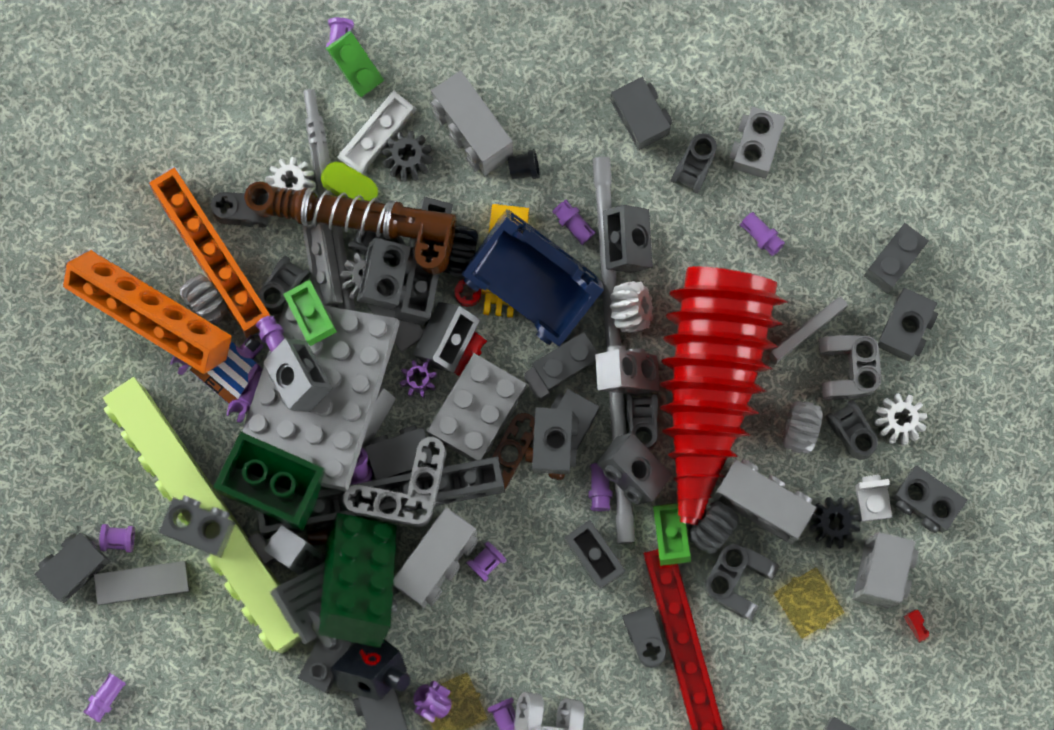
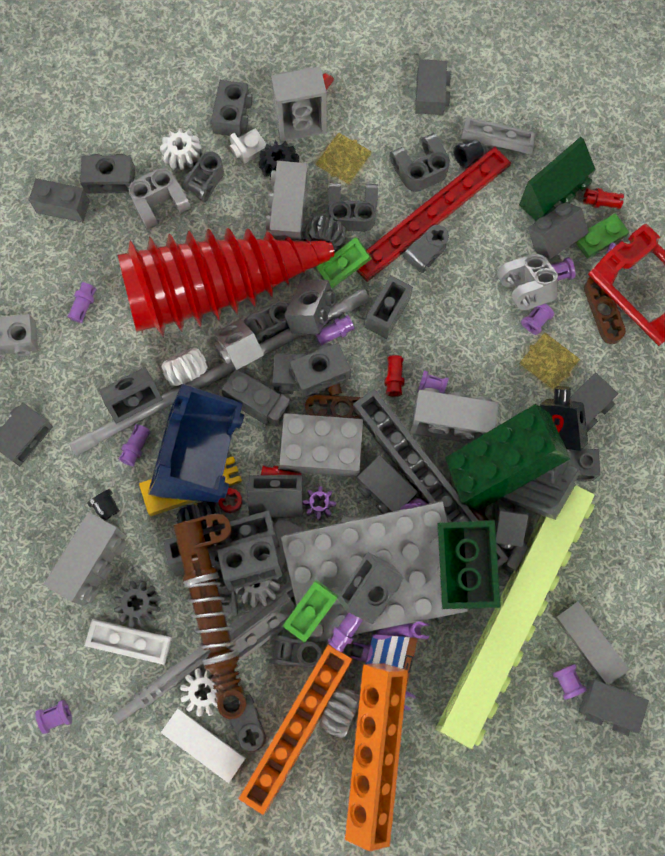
camera: 120 degrees left, 5 degrees down
dark grey brick [159,495,236,558] -> none
lime tile [321,162,378,202] -> none
bright green plate [326,31,385,98] -> none
light grey beam [343,437,446,527] -> none
medium lavender gear [413,680,452,722] -> none
dark grey piece [671,133,717,194] -> none
light grey tile [769,297,848,365] -> none
light grey gear [782,401,823,453] -> none
none -> white tile [161,708,246,783]
none -> red pin [384,355,405,397]
none -> dark grey piece [390,133,450,192]

